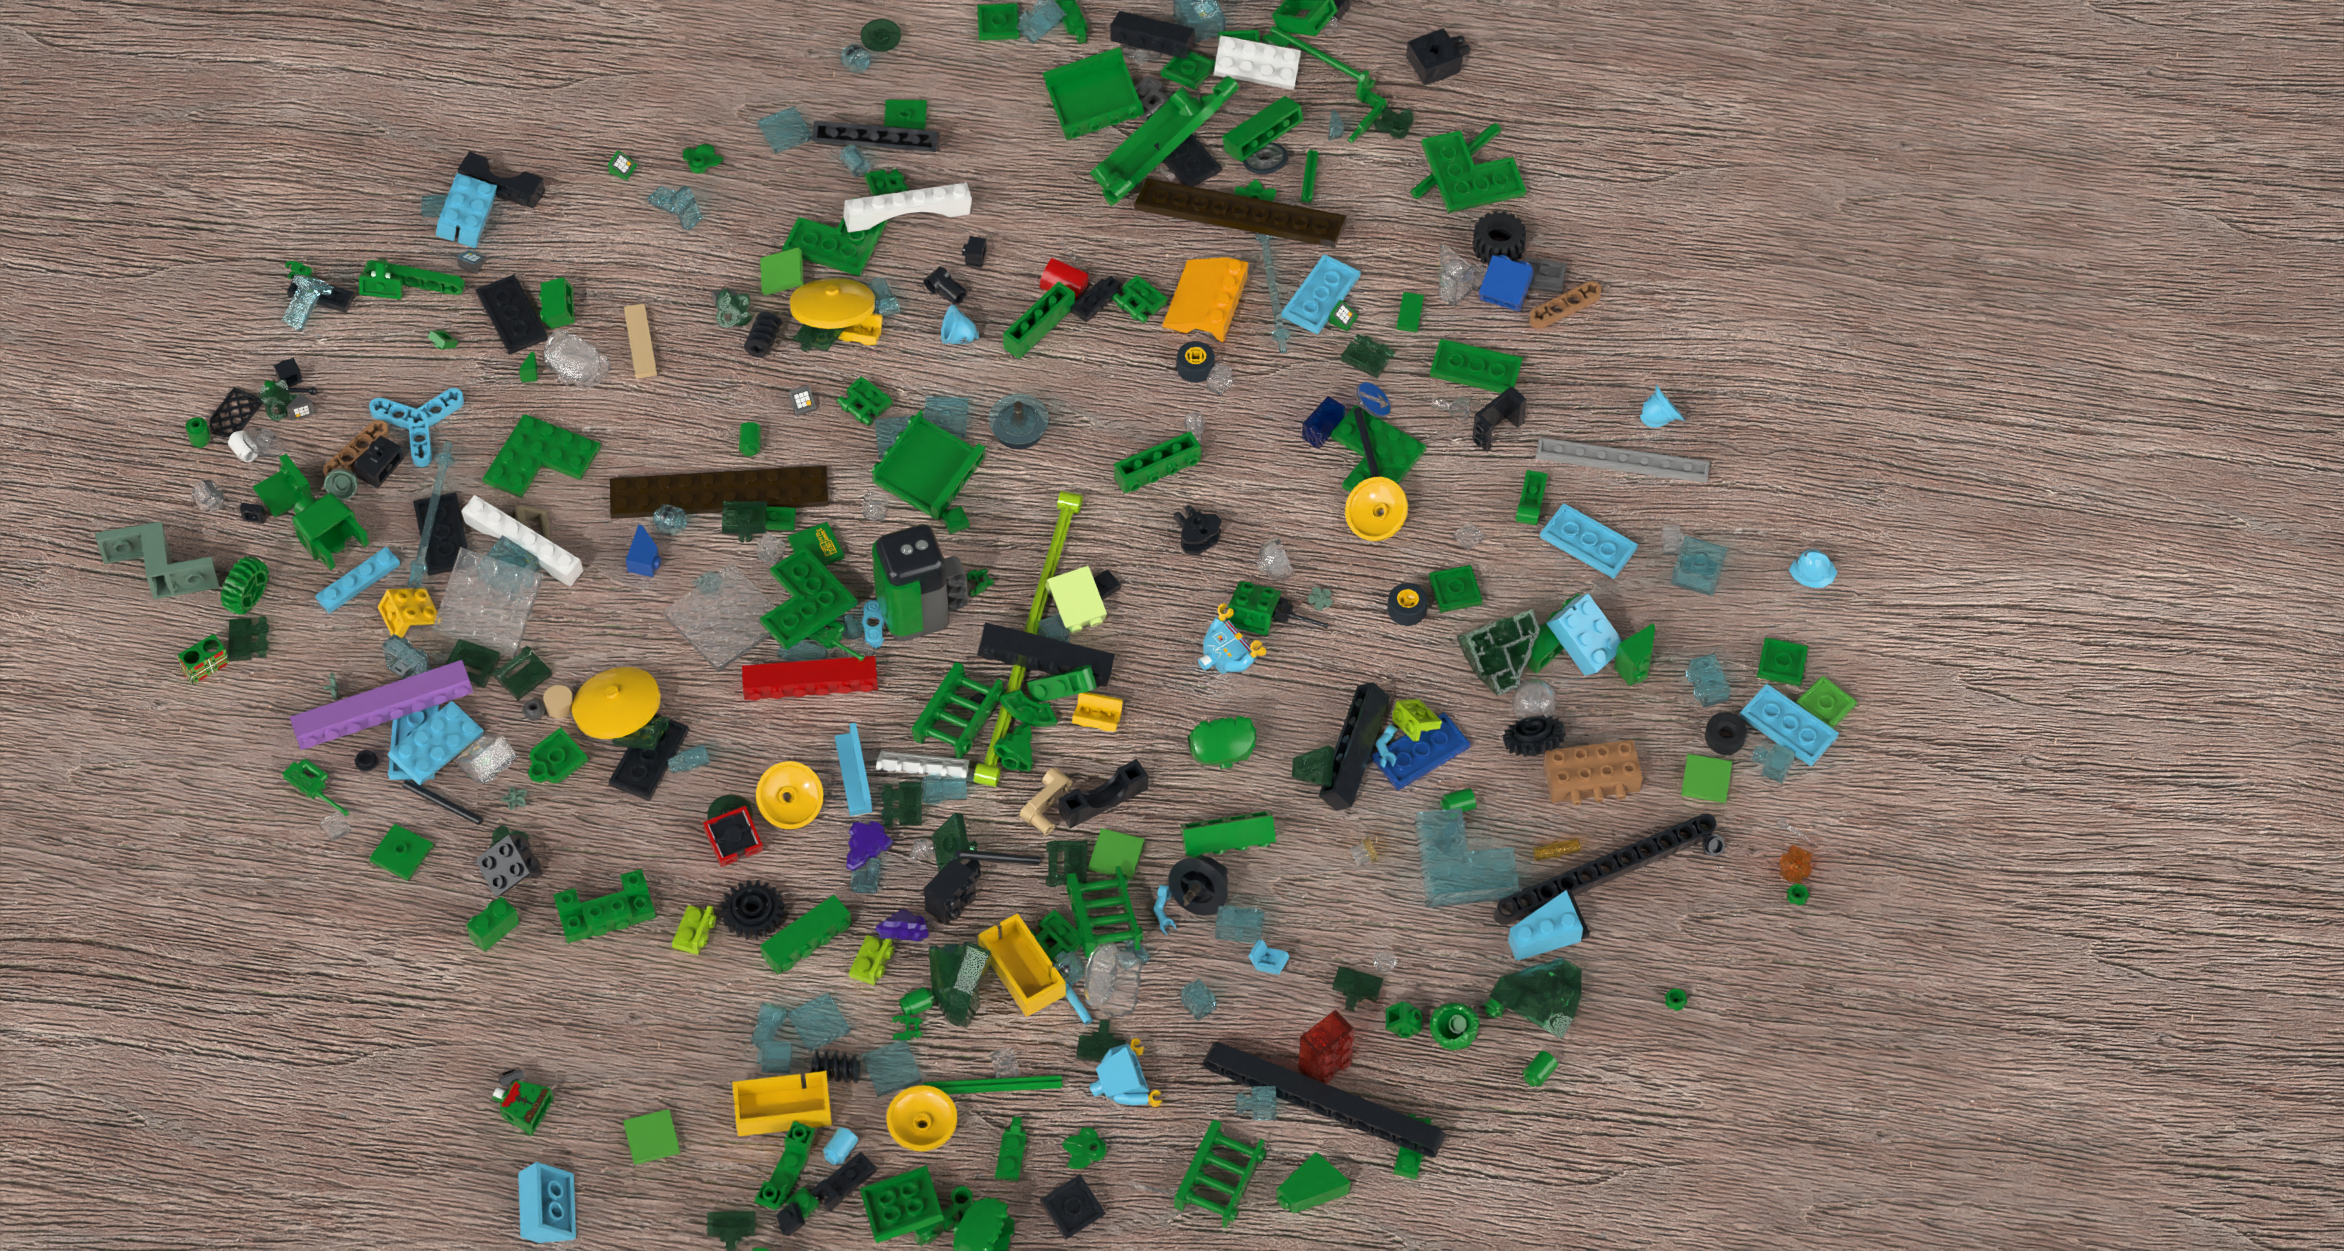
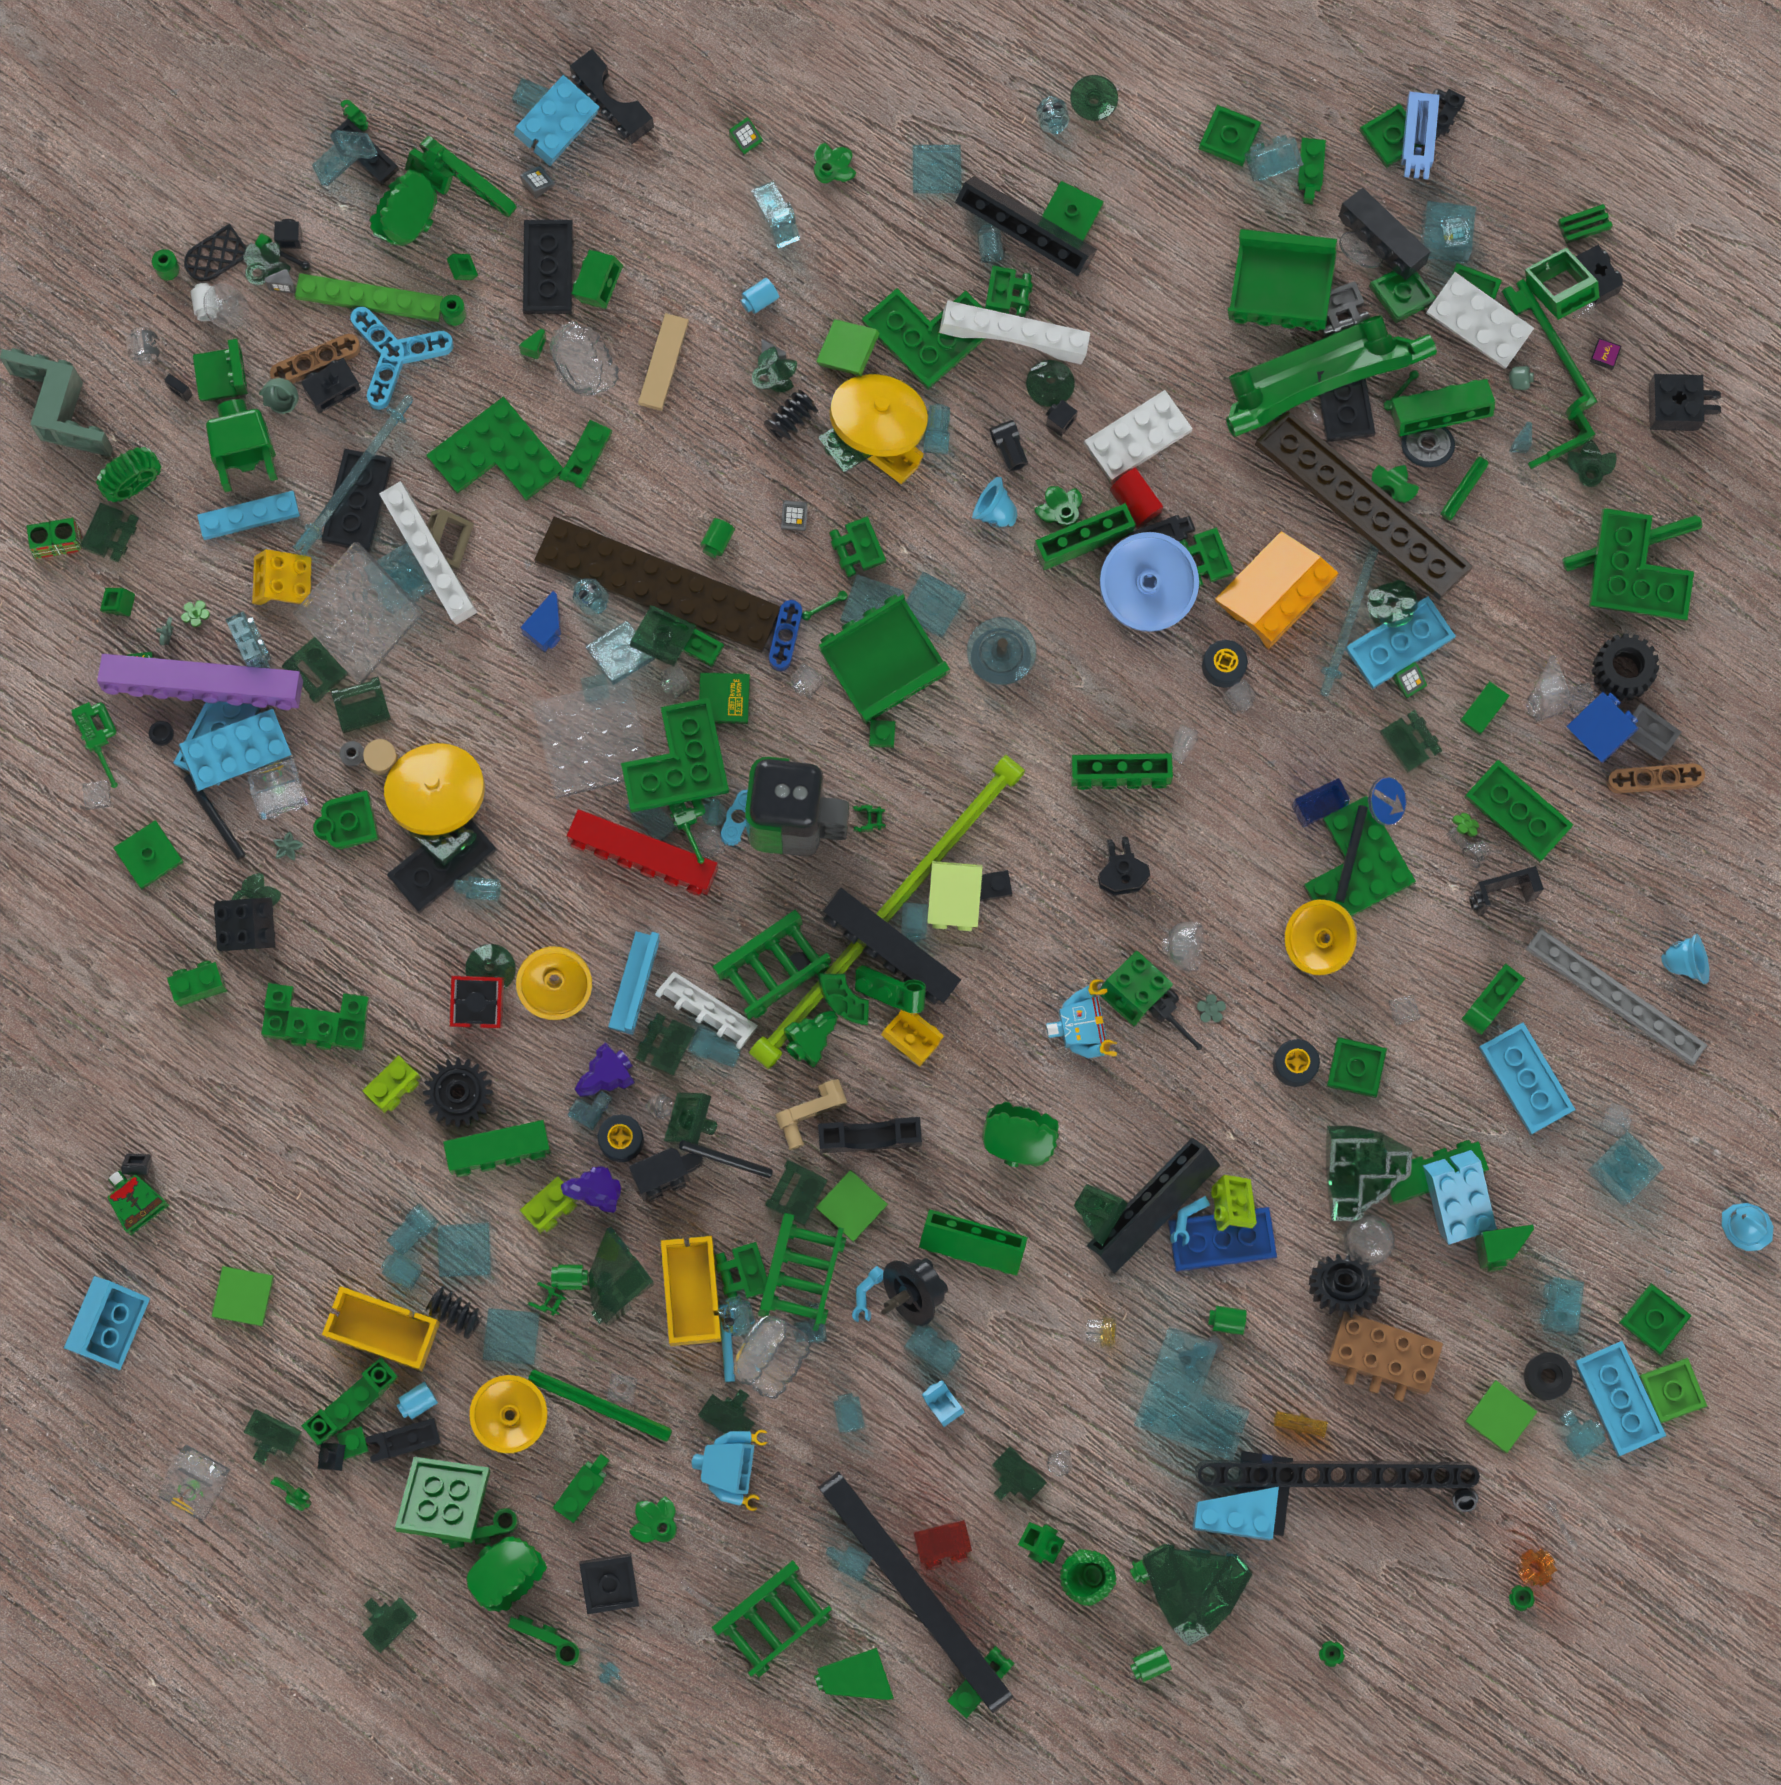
camera: 25 degrees right, 20 degrees up
none -> green slope [100,588,135,617]
none -> bright green plant [181,600,210,627]
none -> bright green plate [295,273,443,322]
none -> green animal [369,170,437,246]
none -> green brick [440,295,466,326]
none -> green plate [559,420,612,490]
none -> clear light blue tile [586,621,655,685]
none -> black wheel [597,1114,644,1163]
none -> medium azure brick [740,278,779,314]
none -> blue beam [769,600,802,671]
none -> green hinge [802,591,848,621]
none -> clear green dish [1026,360,1075,407]
none -> green plate [1035,486,1083,527]
none -> white plate [1084,390,1193,483]
none -> light blue dish [1099,532,1199,632]
none -> clear green plate [1367,580,1418,628]
none -> green hinge [1384,370,1419,411]
none -> bright green plant [1453,813,1479,837]
none -> sand green piece [1509,366,1534,390]
none -> magenta tile [1590,338,1622,370]

